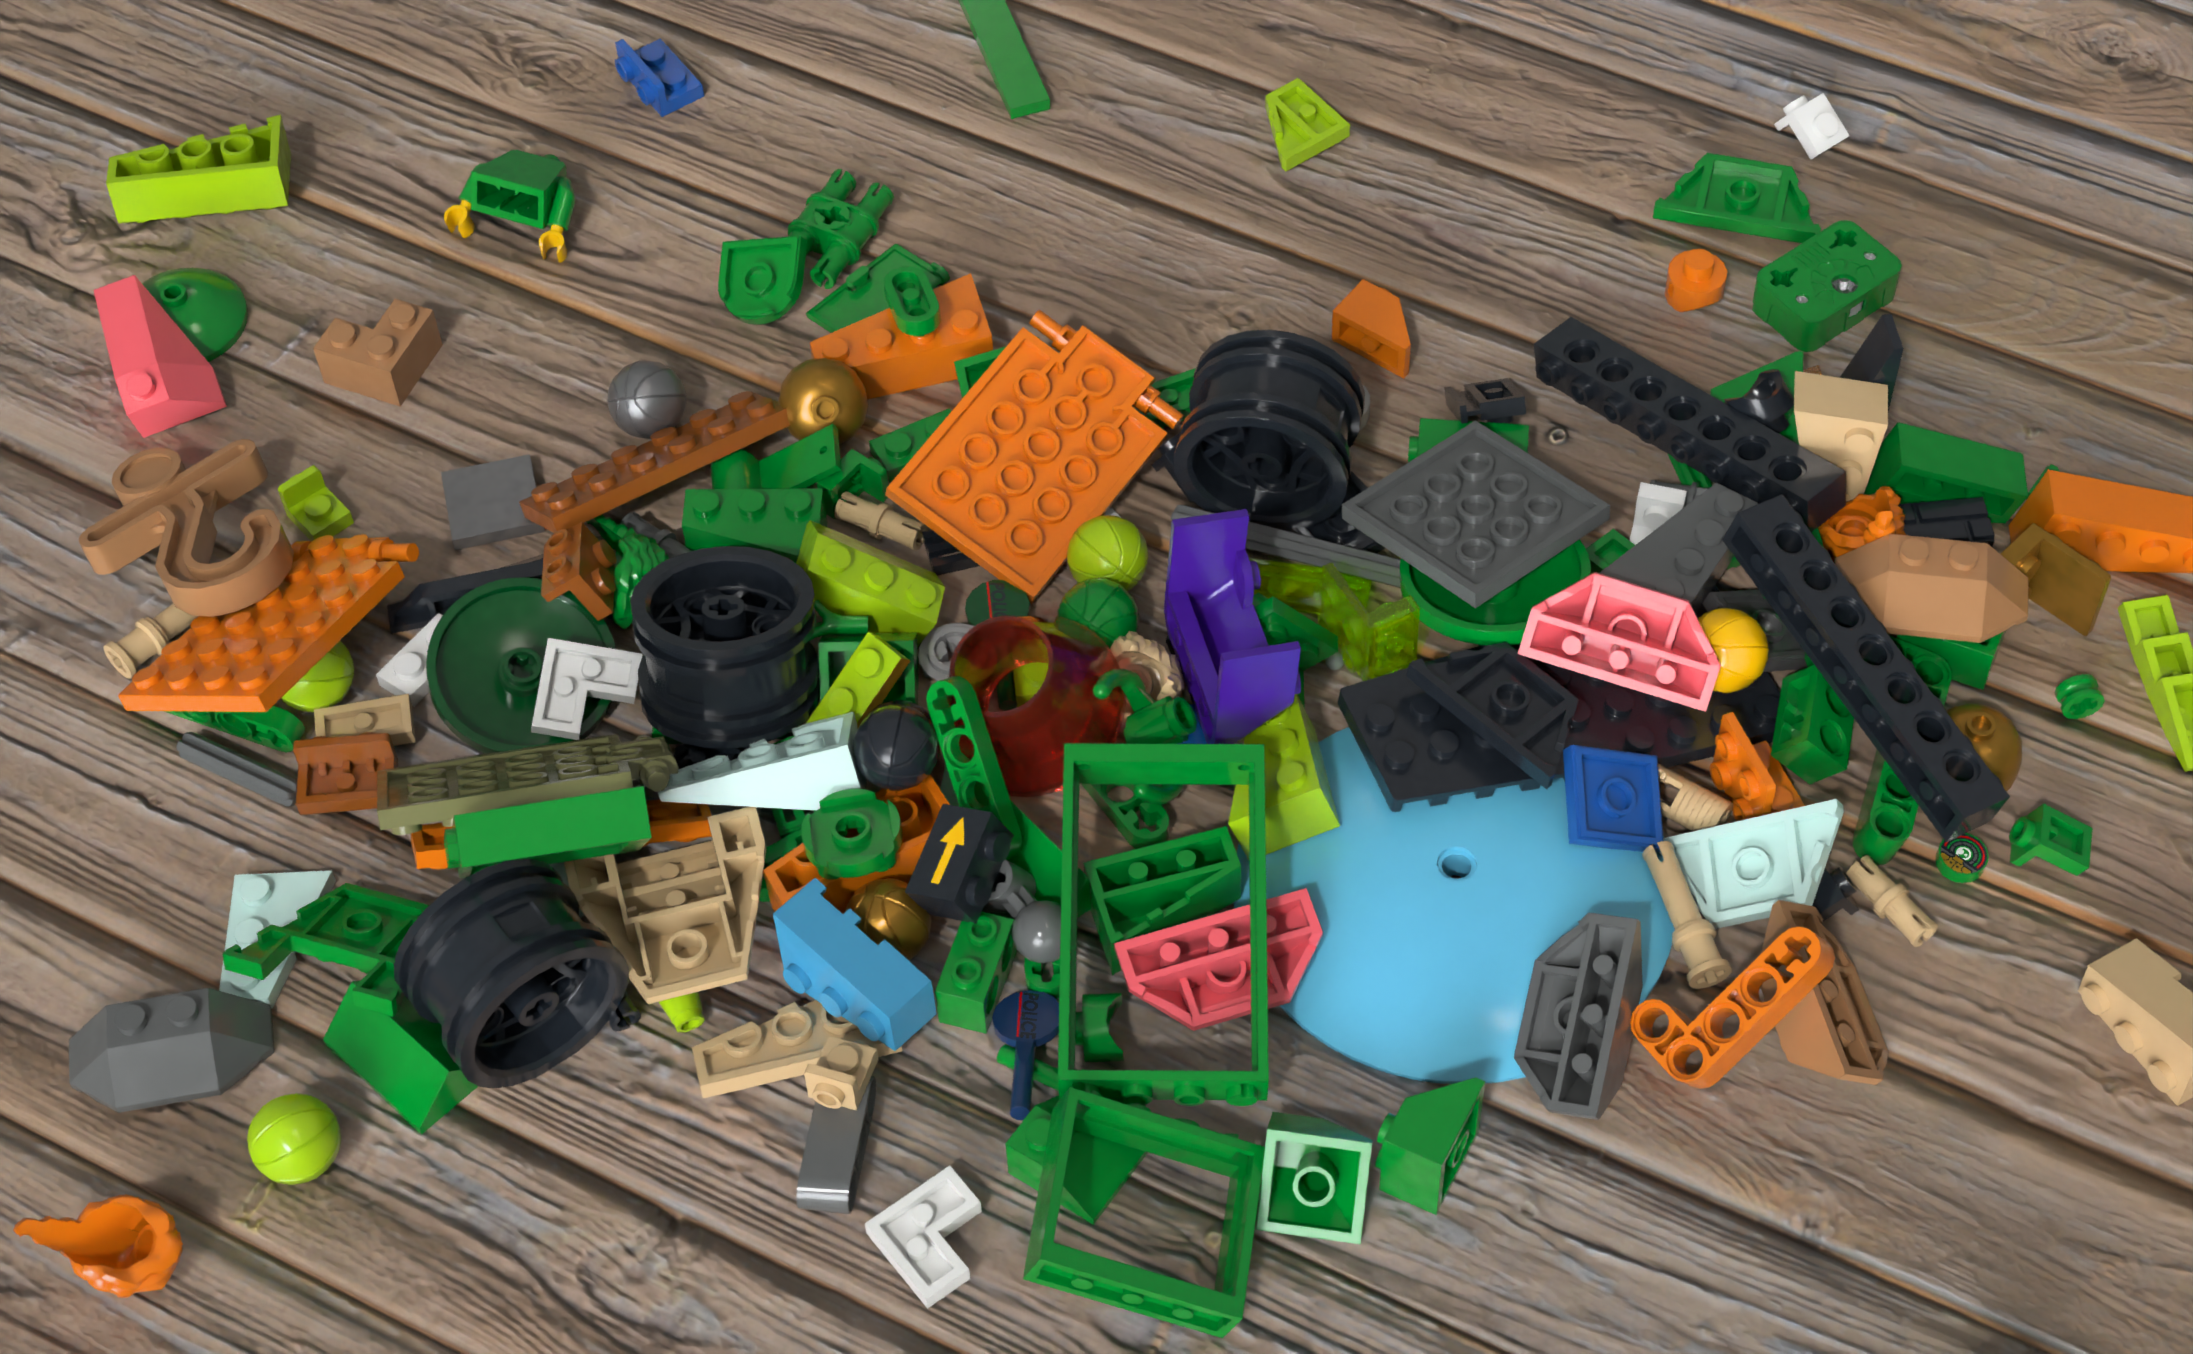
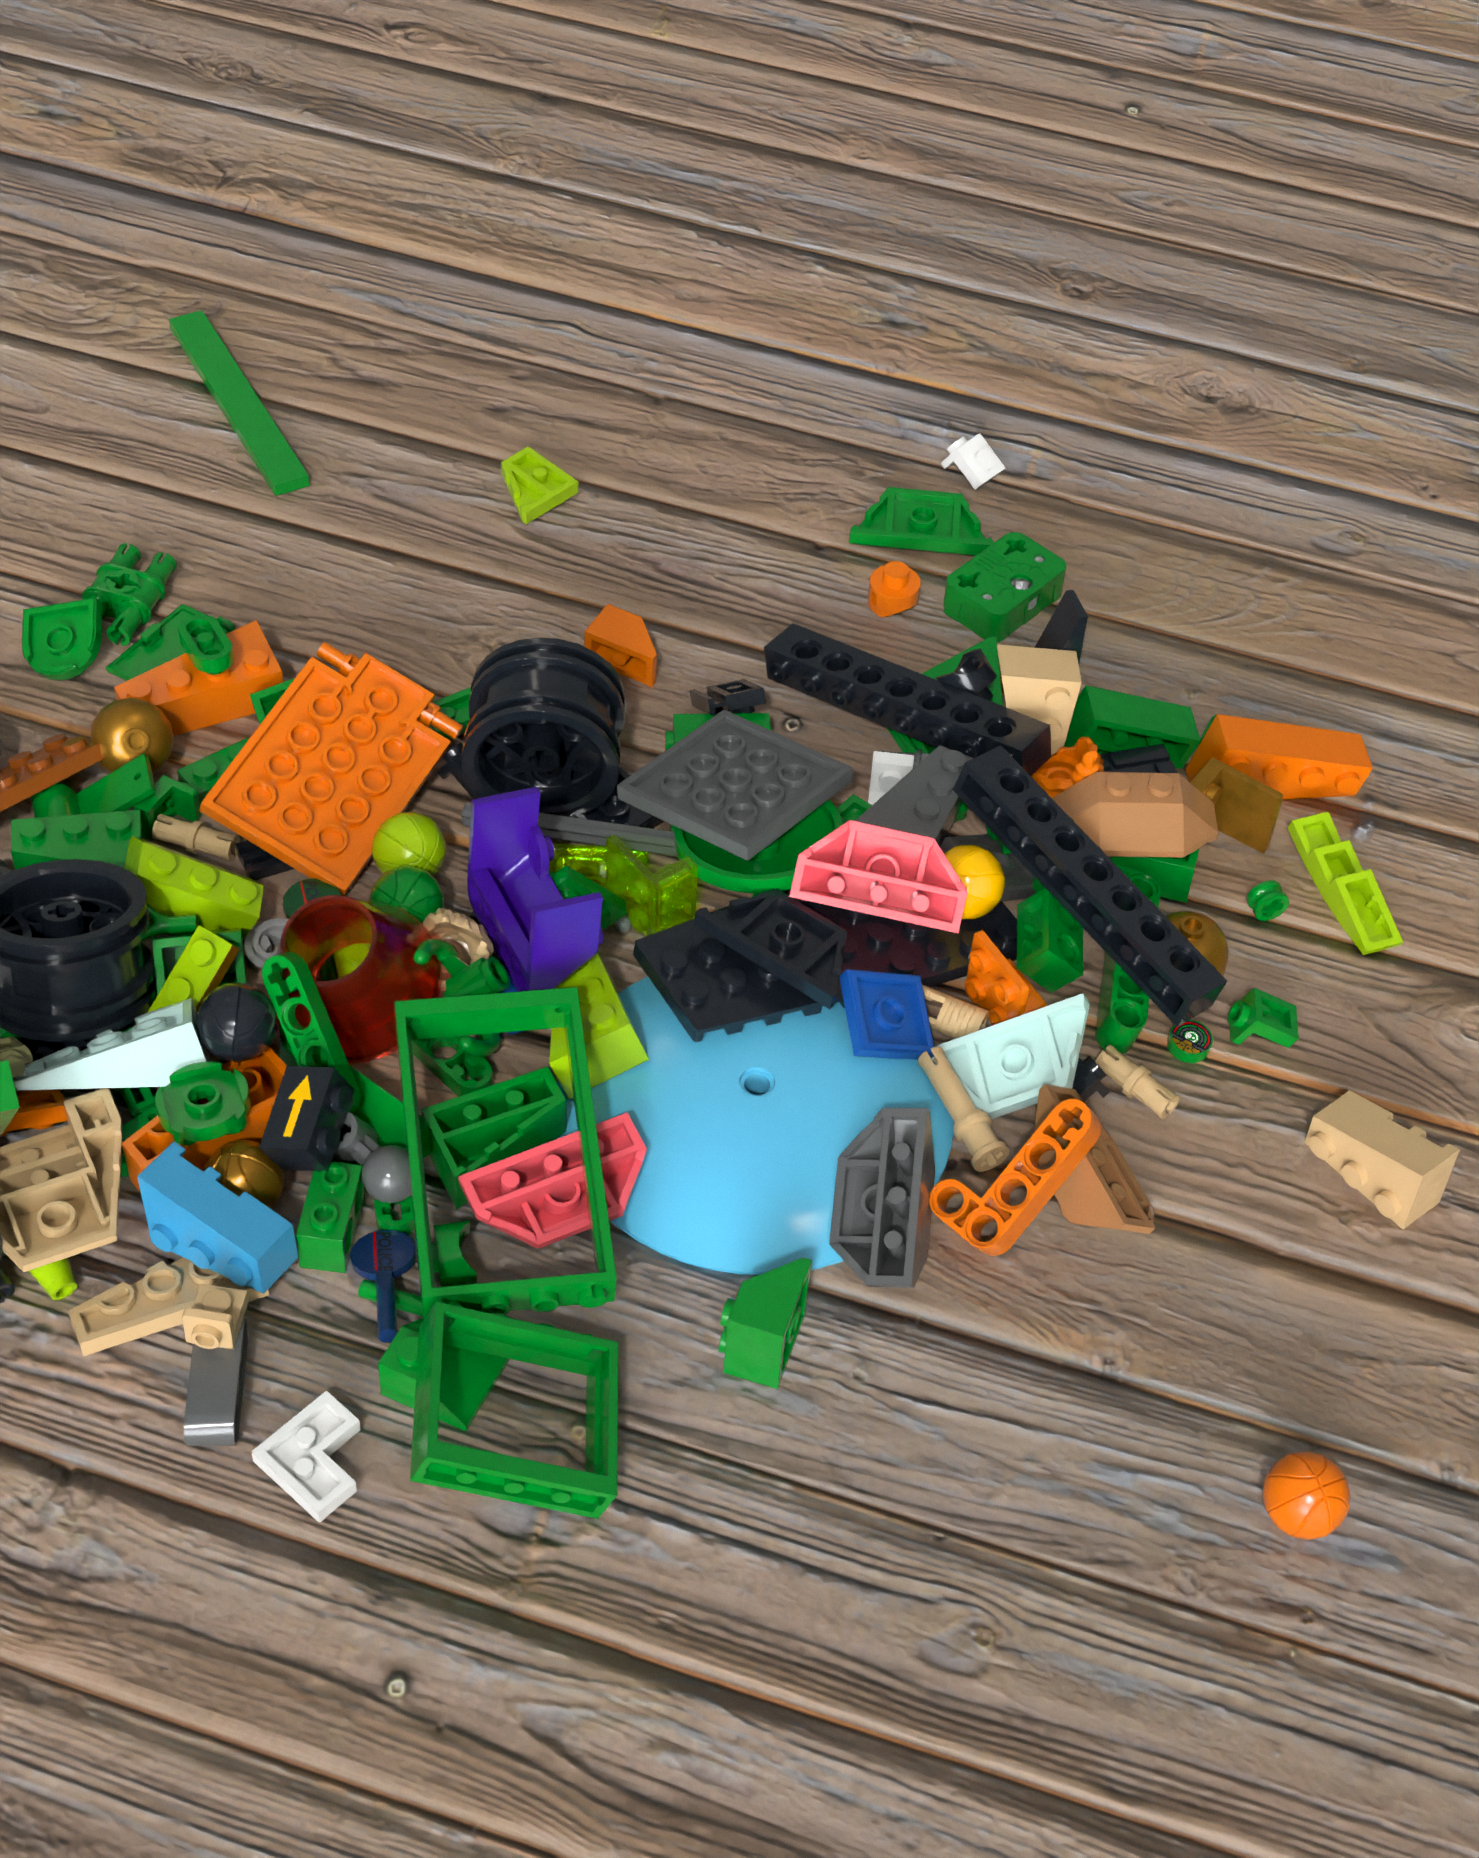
camera: 15 degrees left, 5 degrees down
green slope [1256,1112,1373,1244] -> none

